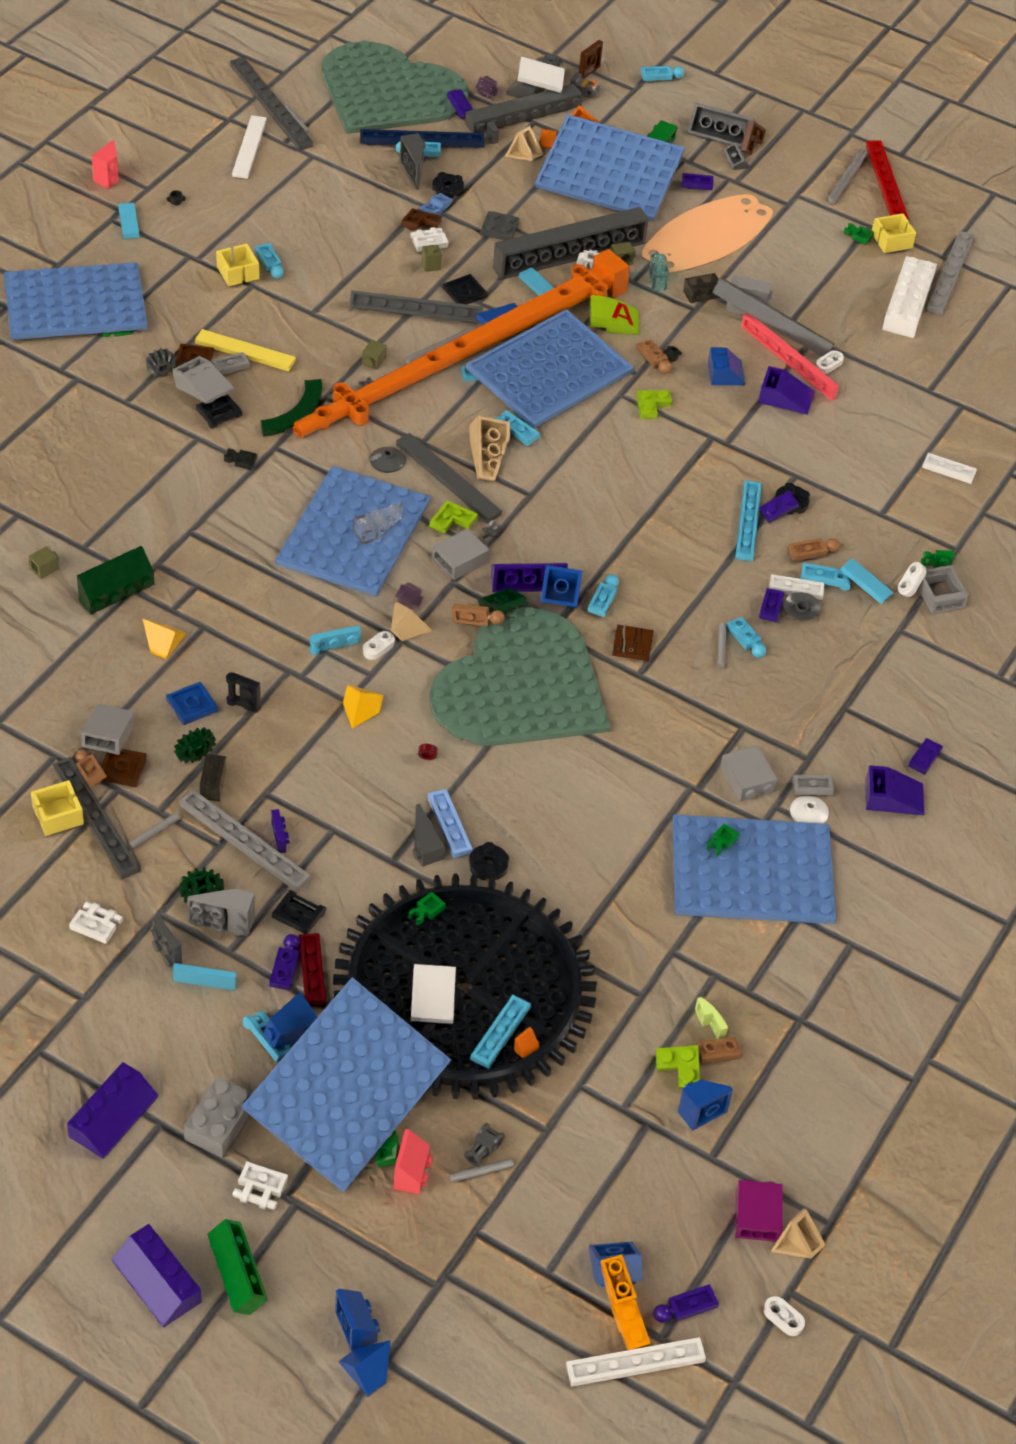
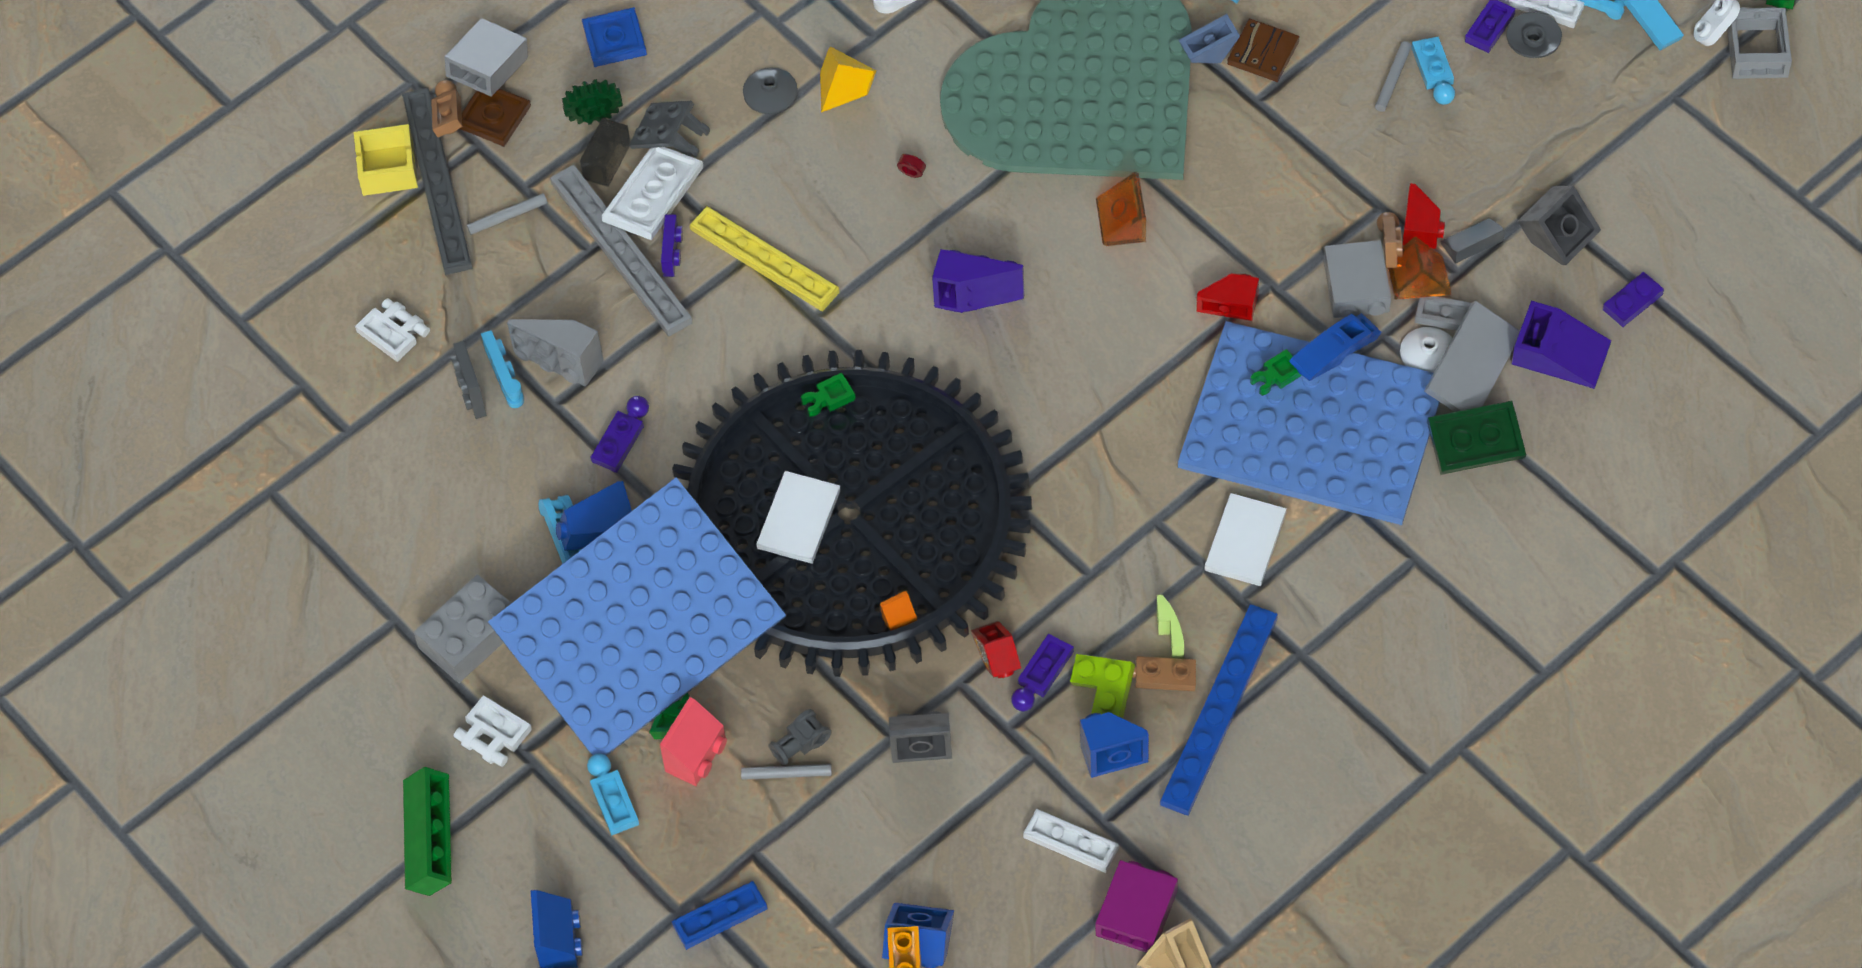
camera: 25 degrees right, 10 degrees up
dark purple slope [67,1062,158,1159] -> none
dark purple slope [112,1224,202,1328] -> none
medium azure tile [173,963,237,990] -> none
dark green gear [180,867,224,903] -> none
black plate [226,672,261,713] -> none
black plate [272,890,326,934] -> none
dark red tile [299,933,326,1007] -> none
dark grey slope [412,803,445,867] -> none
light blue plate [427,789,472,858] -> none
black plate [469,842,509,880] -> none
medium azure tile [470,995,531,1069] -> none
none -> medium azure plate [481,330,524,408]
none -> medium azure plate [587,753,639,836]
none -> white tile [602,147,703,240]
none -> dark grey plate [629,100,710,157]
none -> blue tile [672,881,768,950]
none -> light yellow tile [690,206,840,312]
none -> dark grey dish [743,68,798,114]
none -> flat silver slope [889,711,952,763]
none -> dark purple slope [932,249,1025,313]
none -> red slope [971,621,1021,678]
none -> dark purple plate [1011,634,1074,712]
none -> white tile [1023,809,1119,873]
none -> clear orange slope [1096,172,1146,246]
none -> blue plate [1160,604,1278,816]
none -> sand blue slope [1179,14,1240,63]
none -> red slope [1196,273,1259,321]
none -> white tile [1205,493,1287,586]
none -> blue slope [1289,313,1382,381]
none -> medium nougat plate [1377,212,1403,268]
none -> clear orange slope [1387,236,1451,300]
none -> red slope [1403,183,1445,249]
none -> light grey tile [1424,300,1520,412]
none -> dark green plate [1427,401,1527,475]
none -> dark grey slope [1441,218,1505,264]
none -> flat silver slope [1518,186,1601,265]

